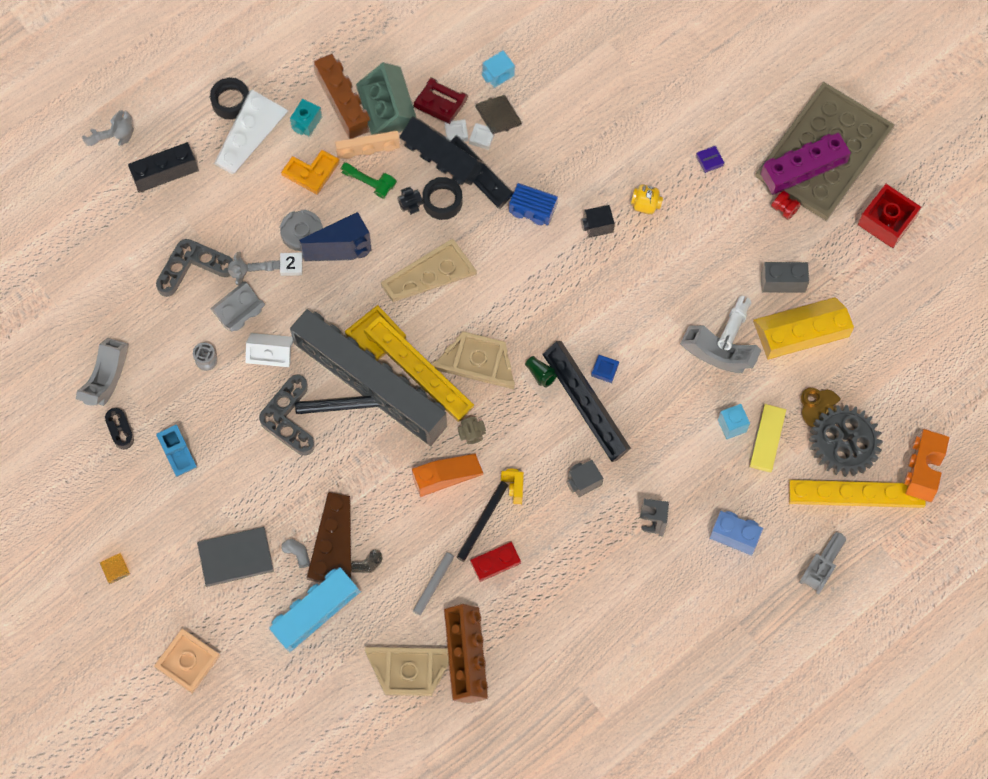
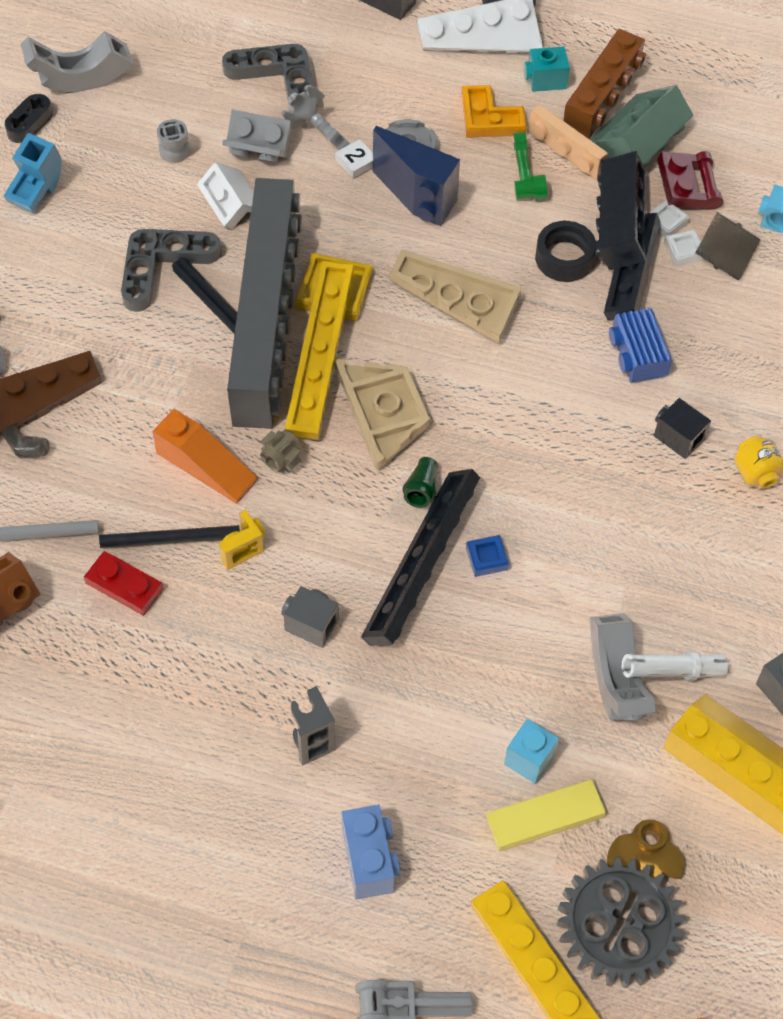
camera: 55 degrees right, 10 degrees down
black gear [397,186,423,215] -> none

